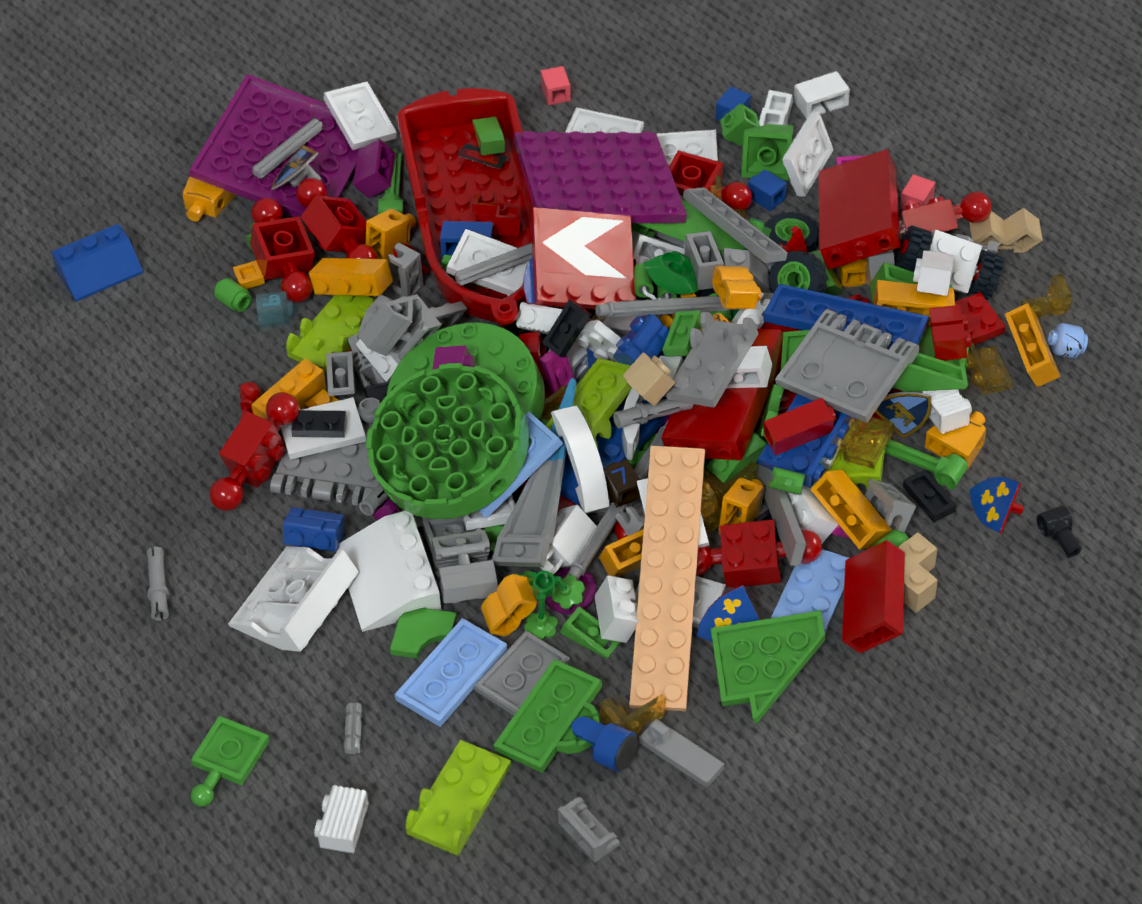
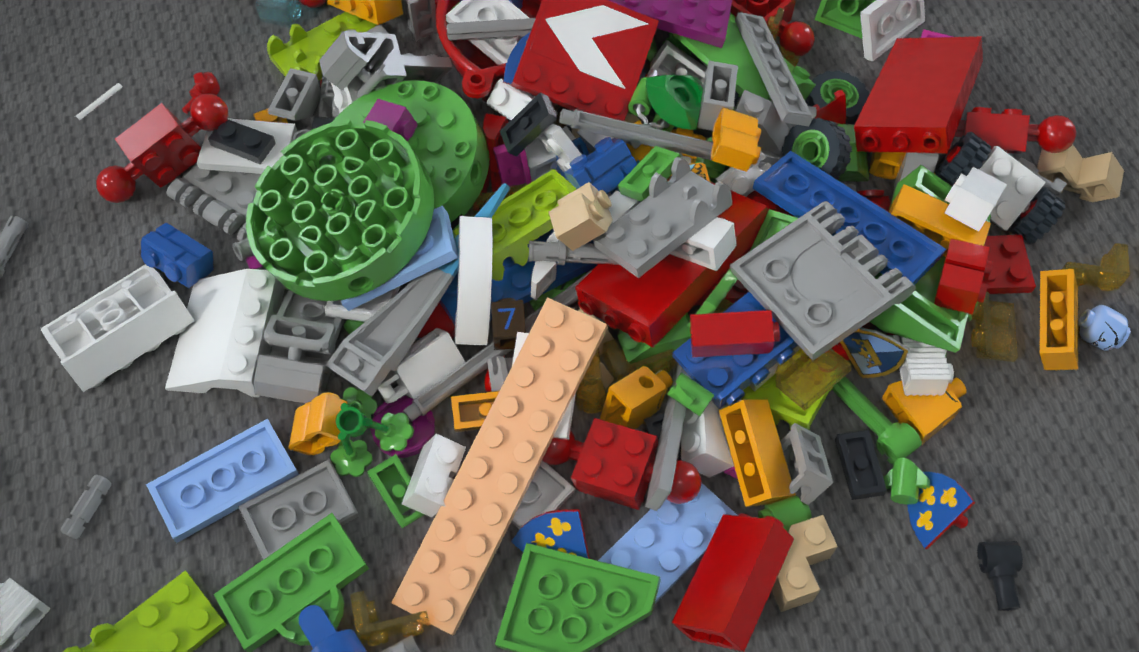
camera: 20 degrees right, 10 degrees up
light orange brick [251,358,326,431] -> none
bright green tile [390,608,457,659] -> none
blue brick [748,169,787,212] -> none
coral brick [900,174,936,210] -> none
none -> white piece [75,83,123,120]
none -> bright green piece [883,457,930,505]

